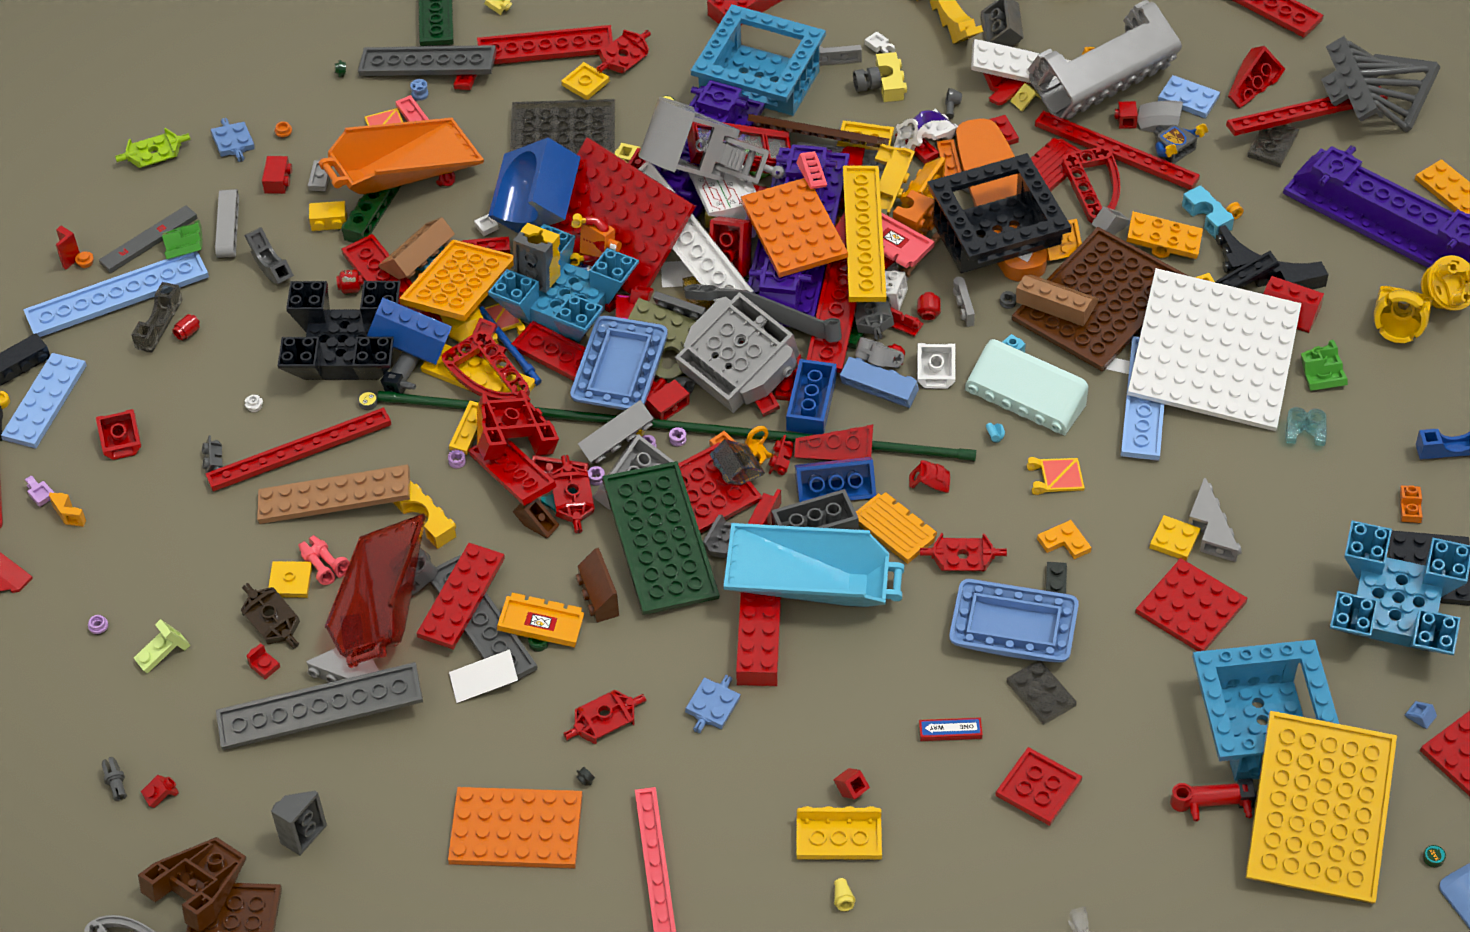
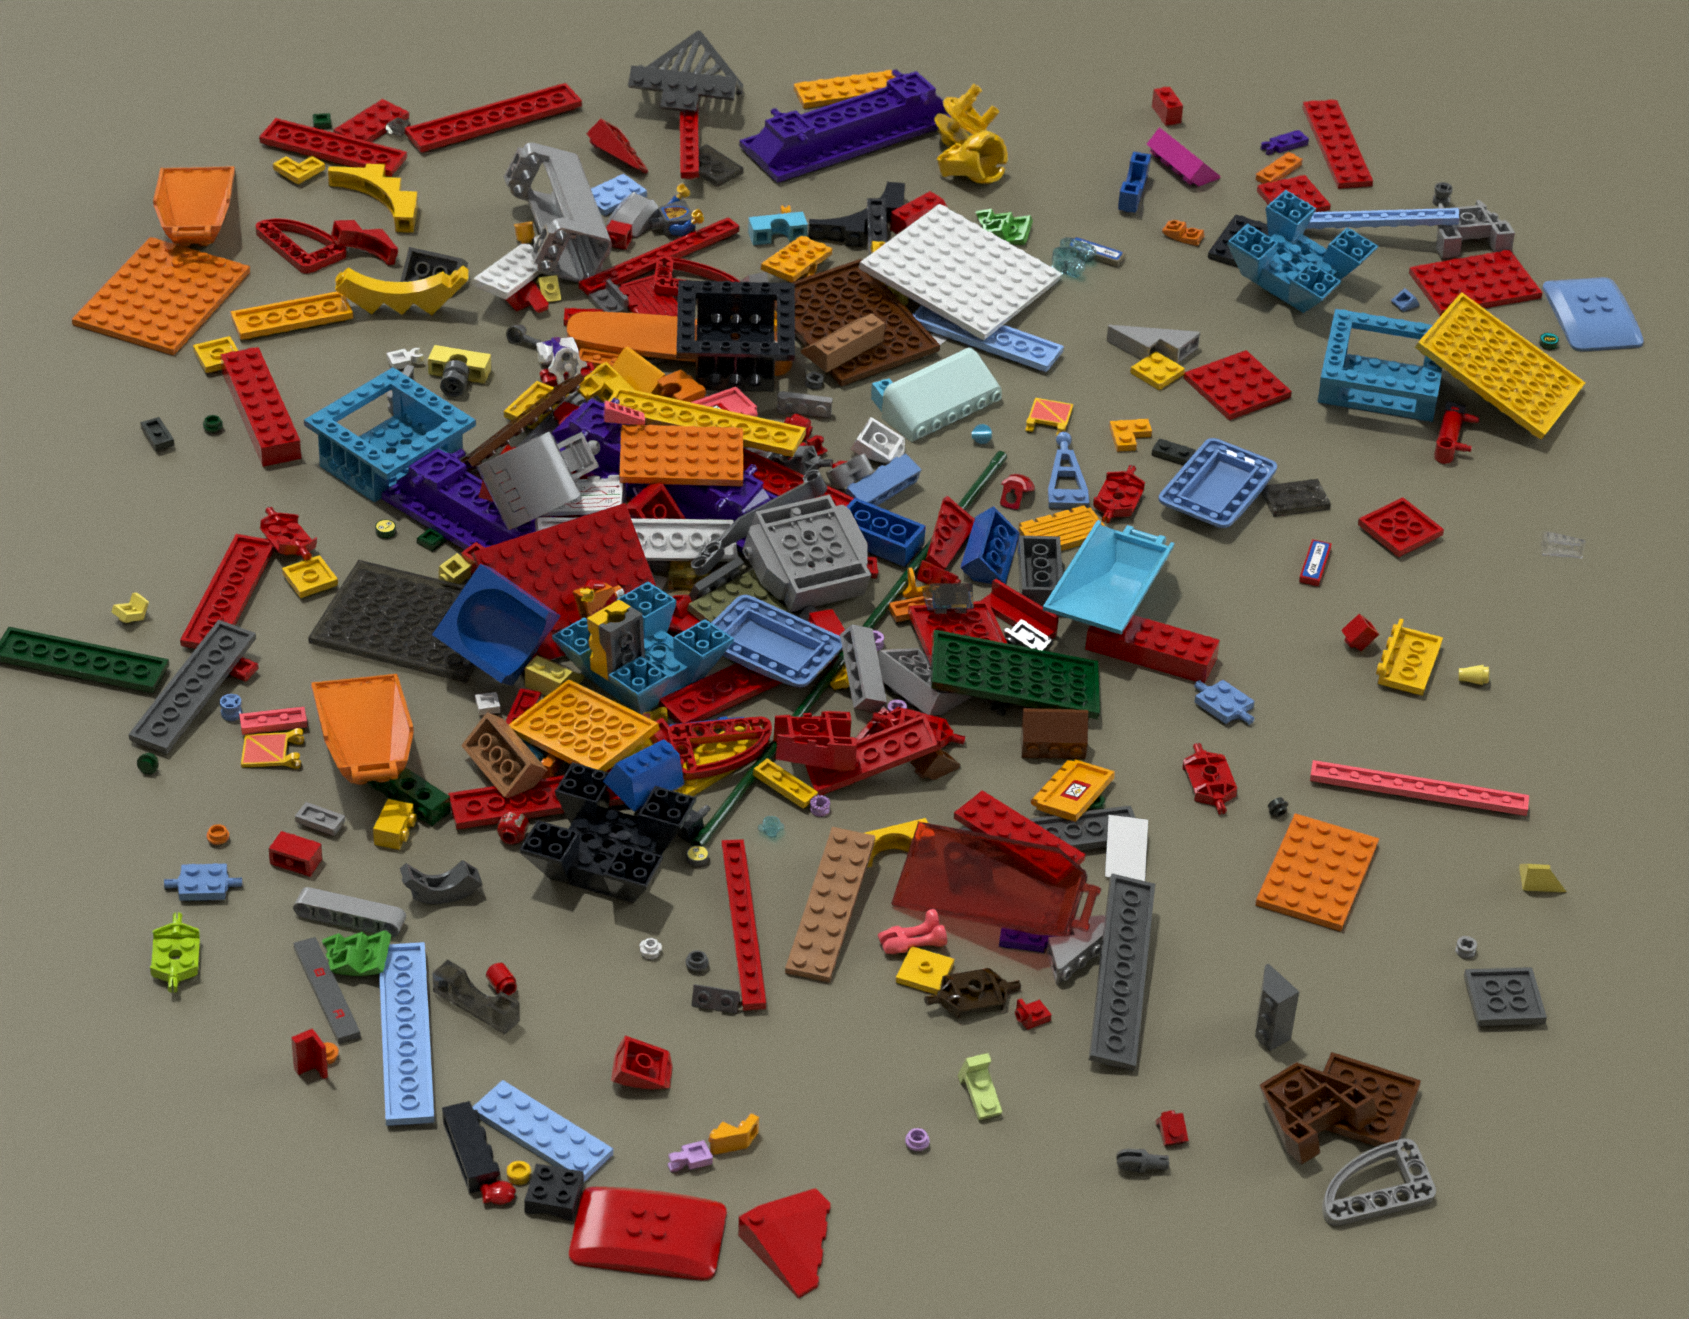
camera: 75 degrees left, 10 degrees down
none -> flat silver bracket [589,279,629,313]
none -> dark grey plate [686,950,709,972]
none -> clear light blue plate [758,816,784,838]
none -> medium blue plate [1048,432,1089,509]
none -> tile [1067,236,1126,267]

